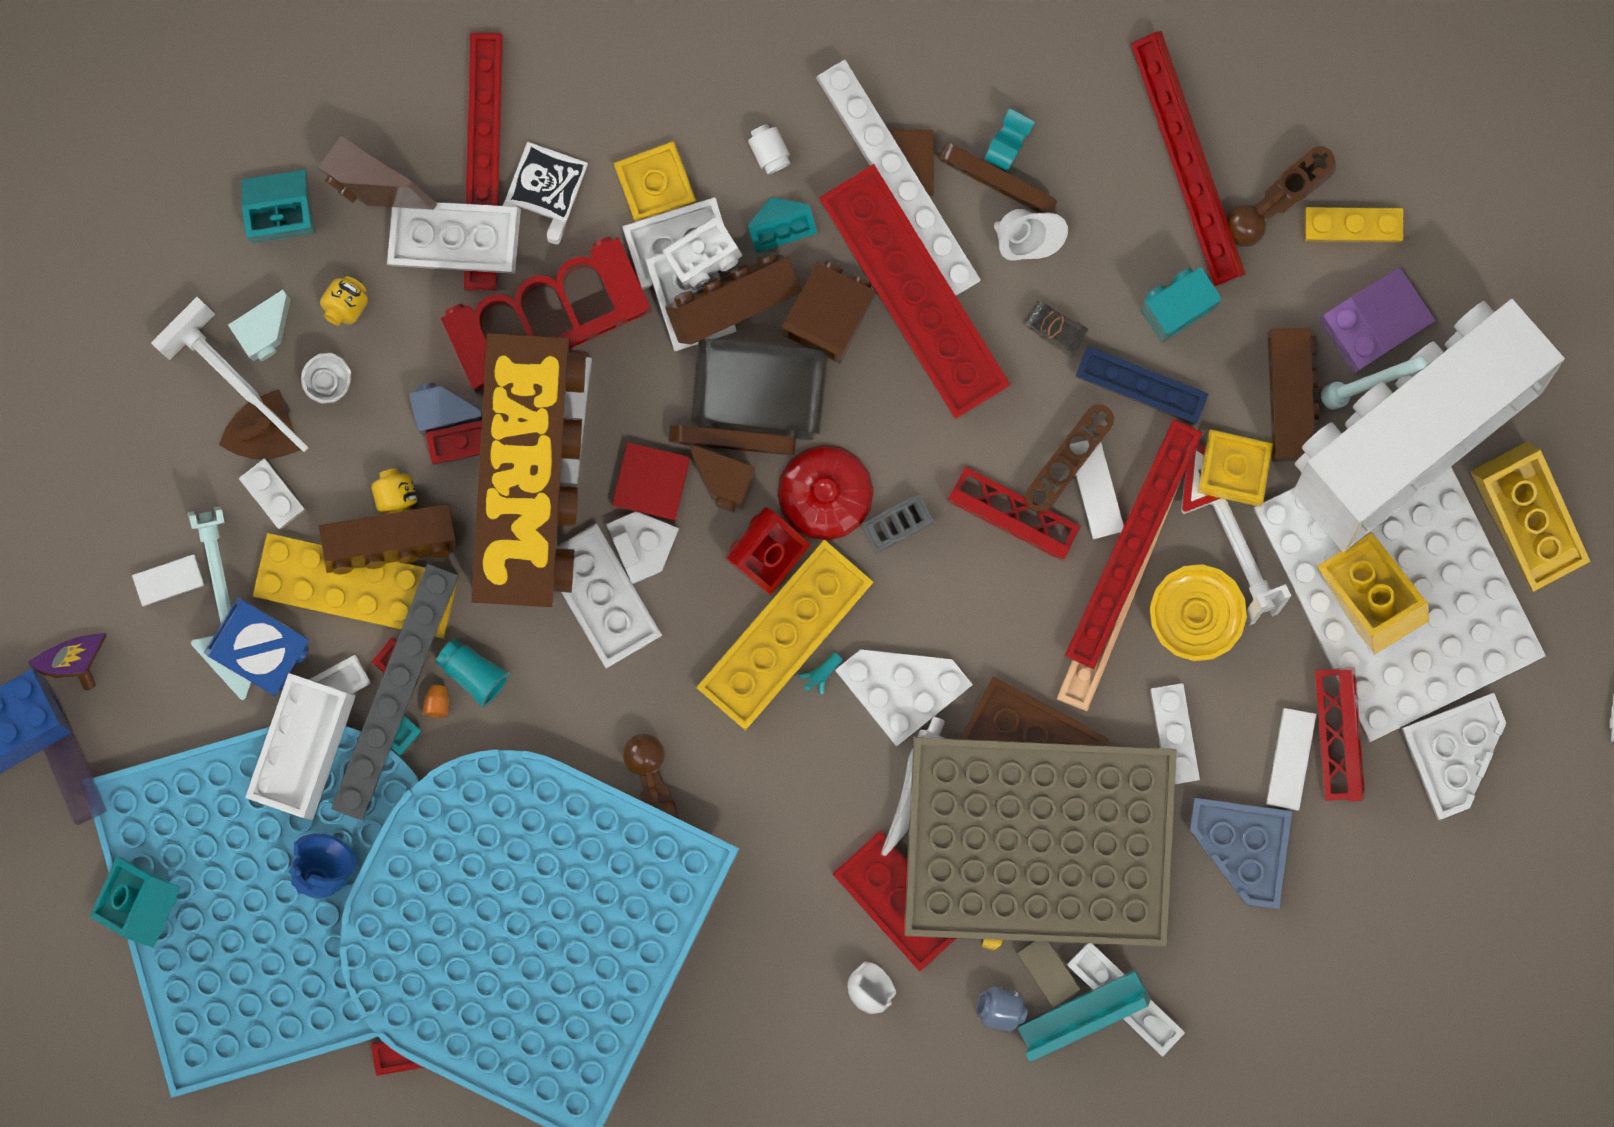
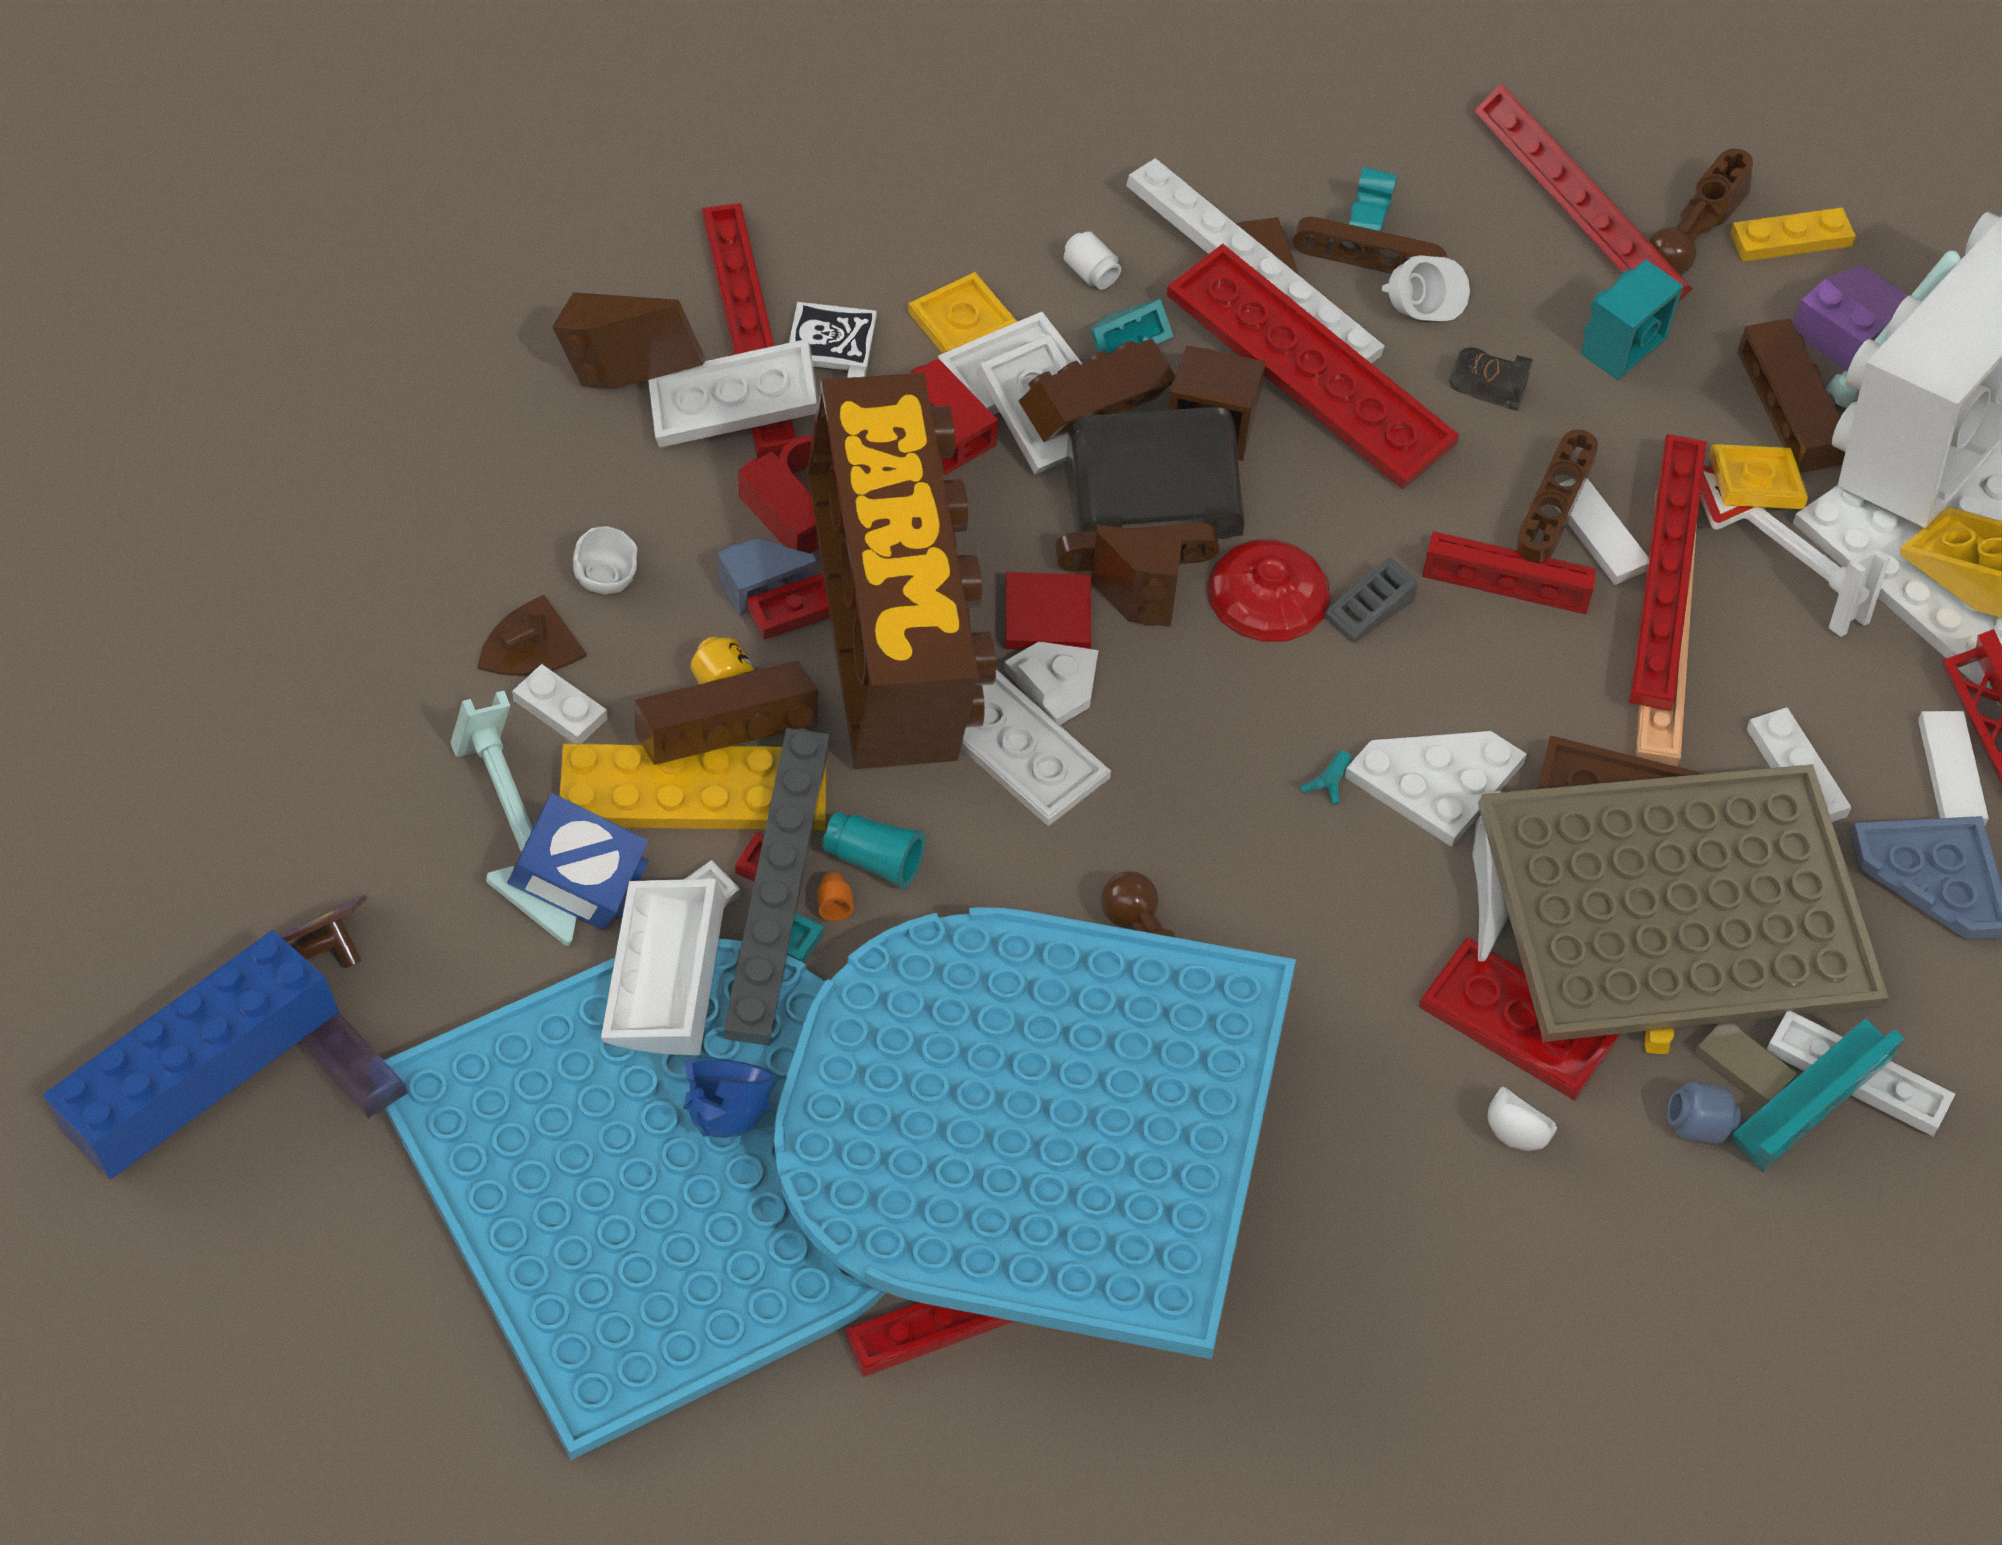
camera: 20 degrees left, 30 degrees down
teal slope [89,857,181,948] -> none
white tile [132,554,206,607] -> none
white piece [151,297,308,452] -> none
light aqua slope [228,290,291,361] -> none
teal slope [242,169,316,244] -> none
yellow head [320,276,369,326] -> none
white bracket [662,216,742,290] -> none
yellow plate [696,540,874,731] -> none
red brick [724,507,811,596] -> none
dark blue plate [1075,346,1209,425] -> none
yellow hat [1150,564,1247,661] -> none

